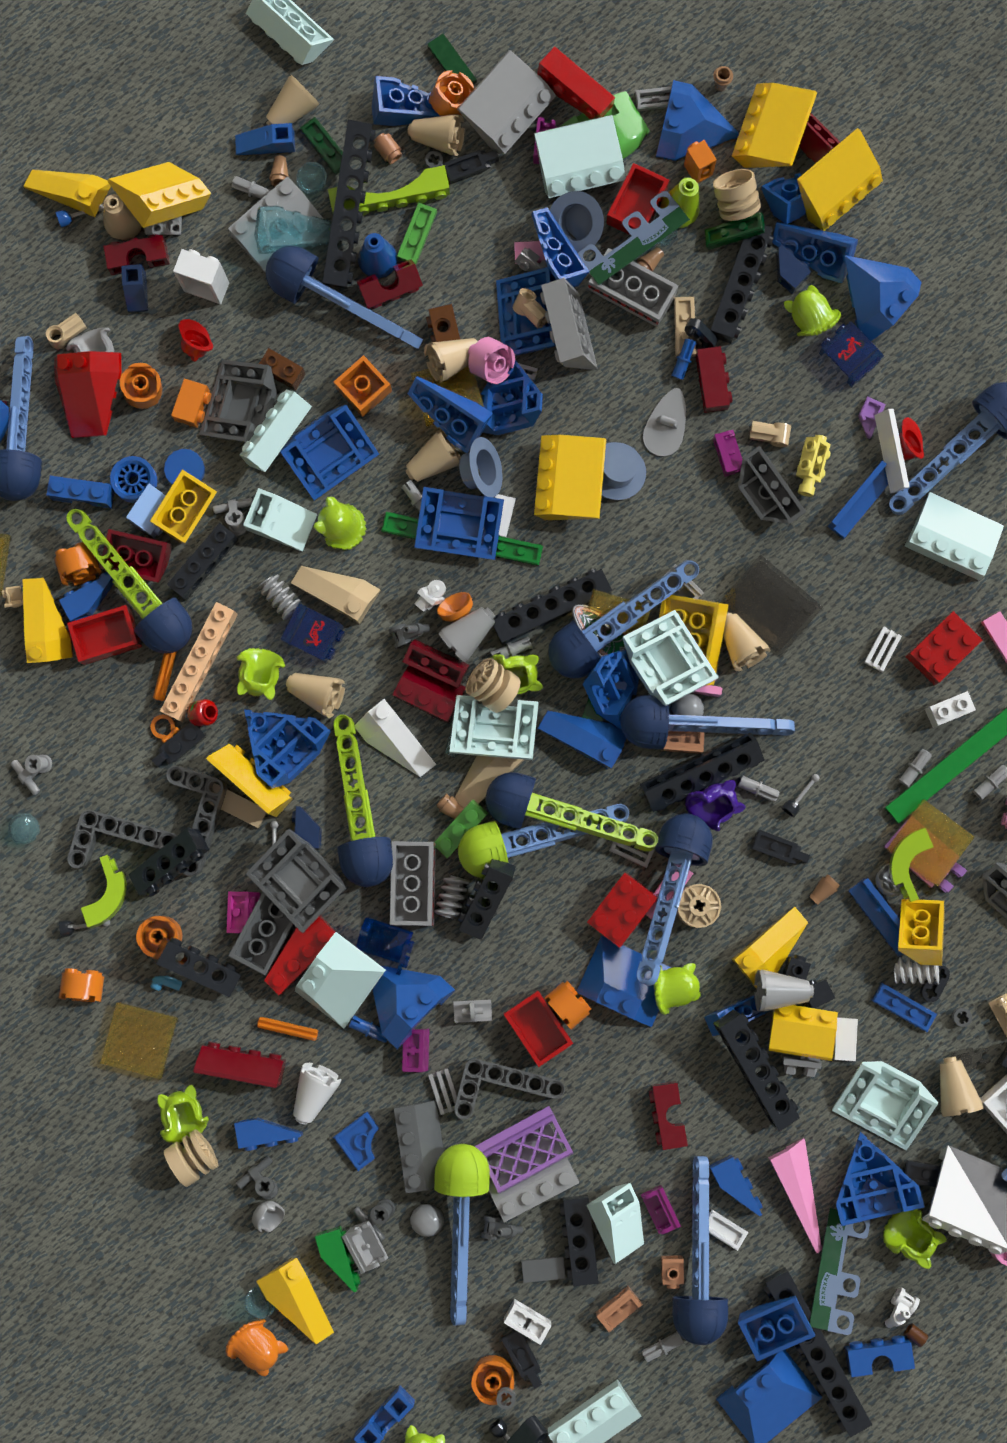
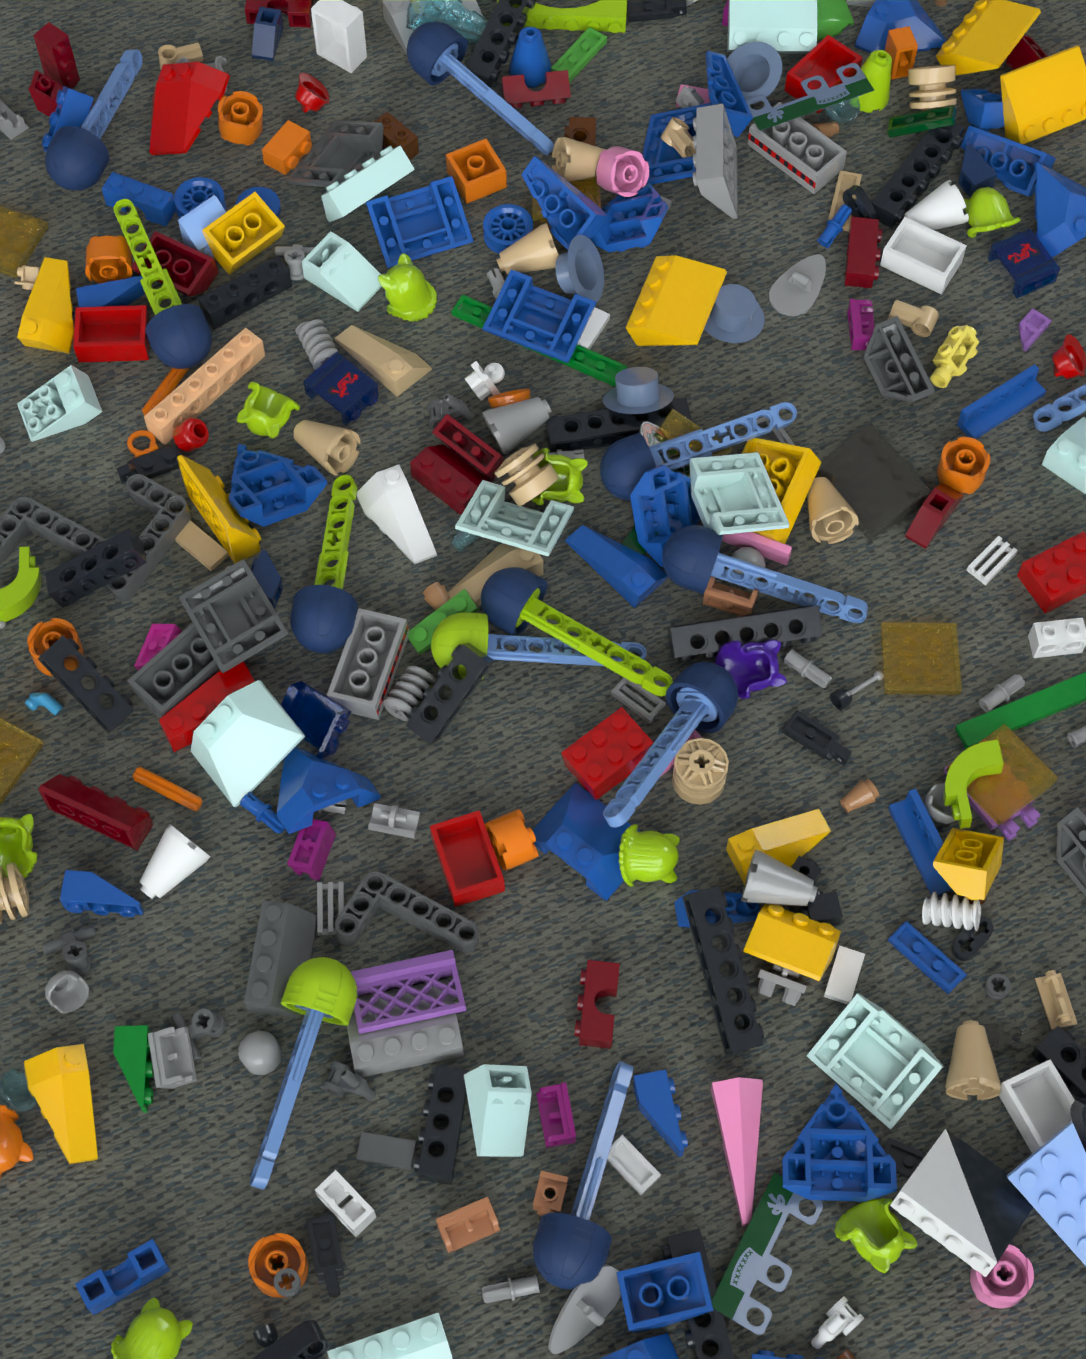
camera: 10 degrees right, 20 degrees down
blue tile [333,1111,379,1171] -> none
white tile [874,409,909,493] -> none
none -> light aqua slope [17,365,103,442]
none -> blue wheel [483,204,533,254]
none -> light grey shield [548,1264,621,1354]
none -> sand blue hose [603,367,674,414]
none -> white piece [880,217,967,295]
none -> clear yellow plate [880,622,962,695]
none -> white cone [904,180,969,230]
none -> dark red slope [905,483,964,549]
none -> orange brick [937,437,990,494]

